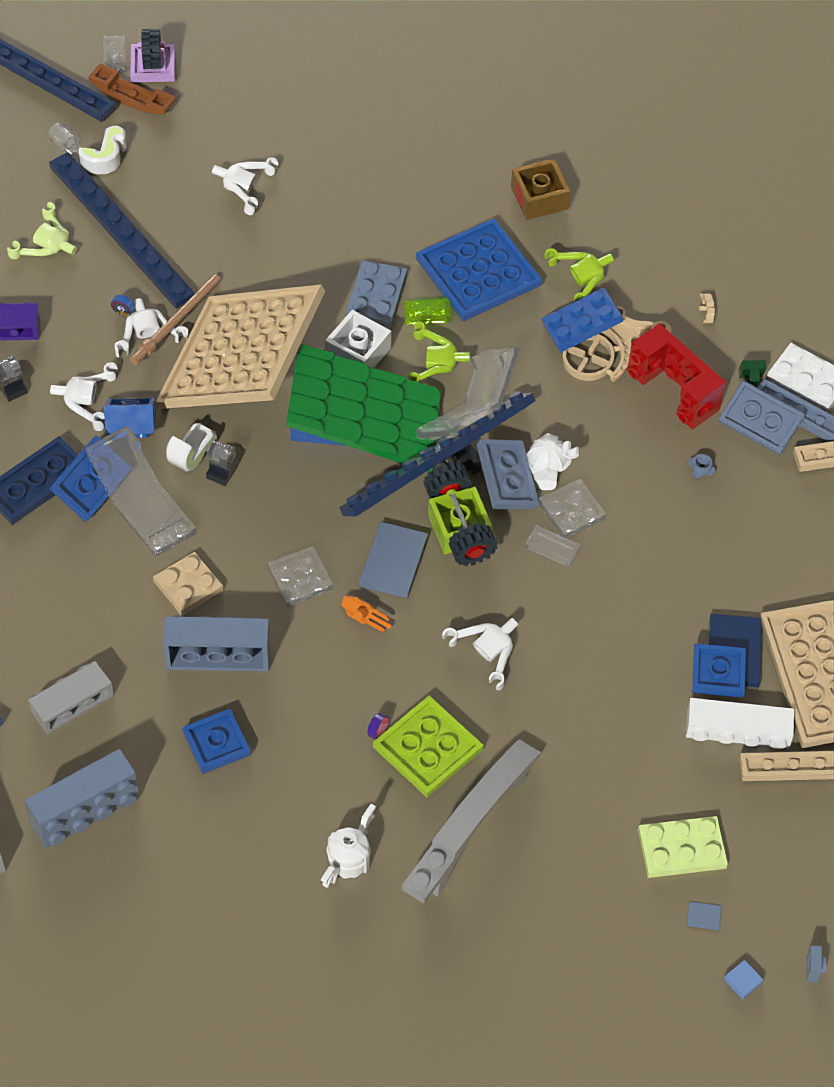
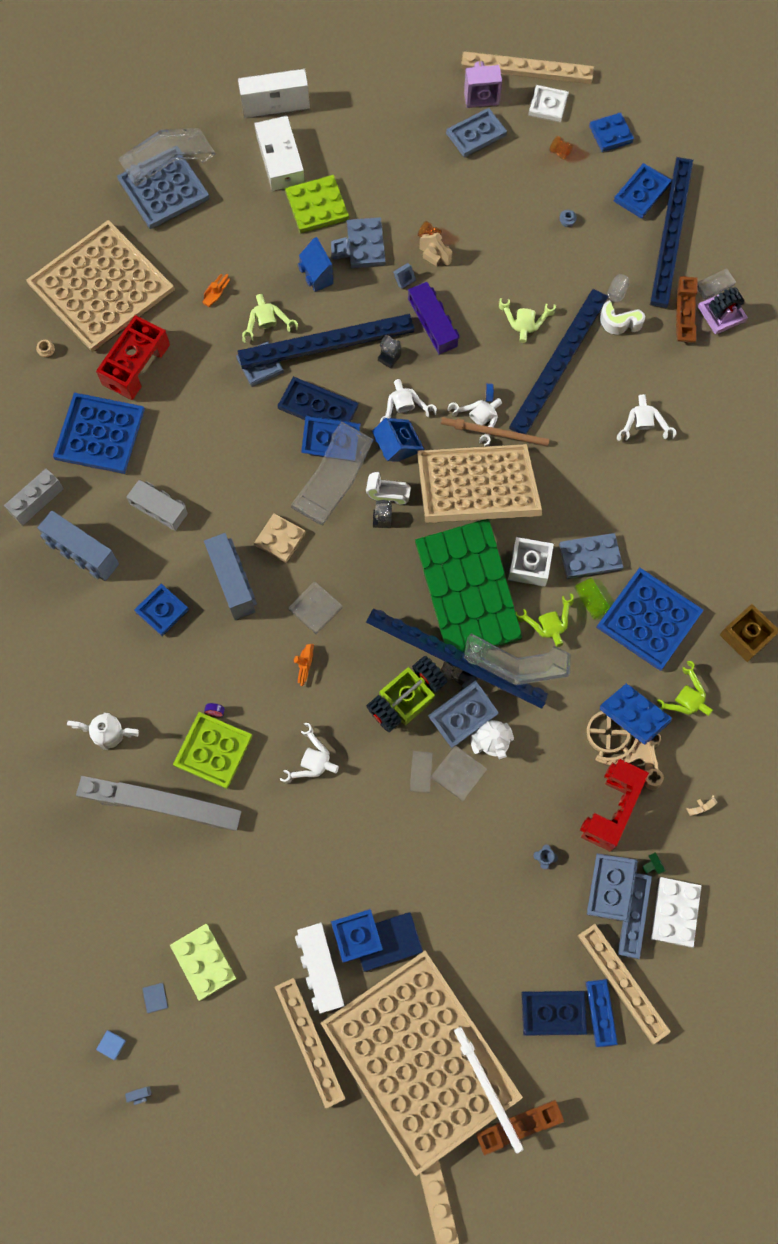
camera: 70 degrees right, 15 degrees up
sand blue tile [359,522,428,598] -> none

